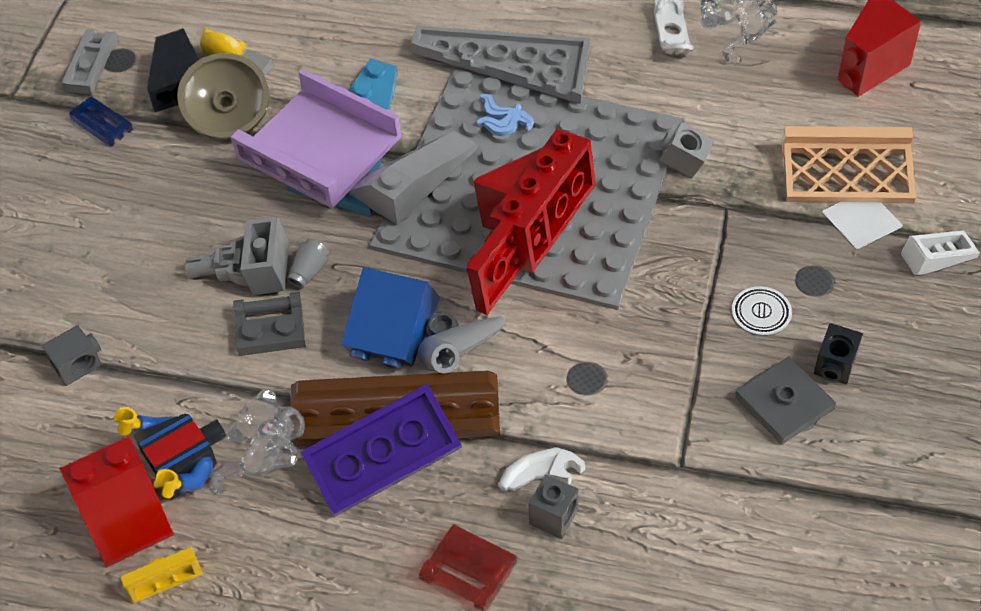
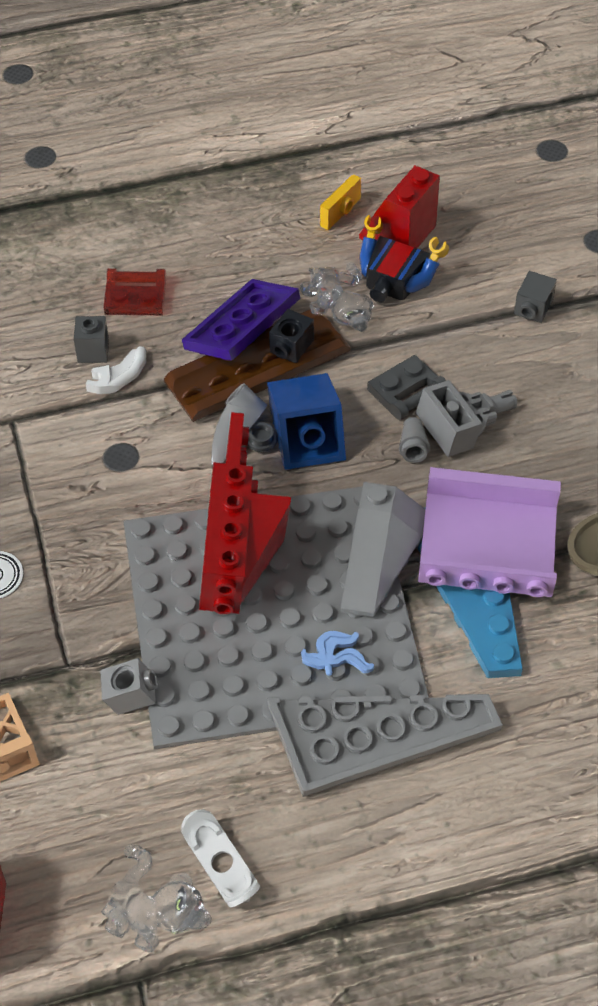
camera: 150 degrees right, 0 degrees up
none -> black brick [269,309,314,363]

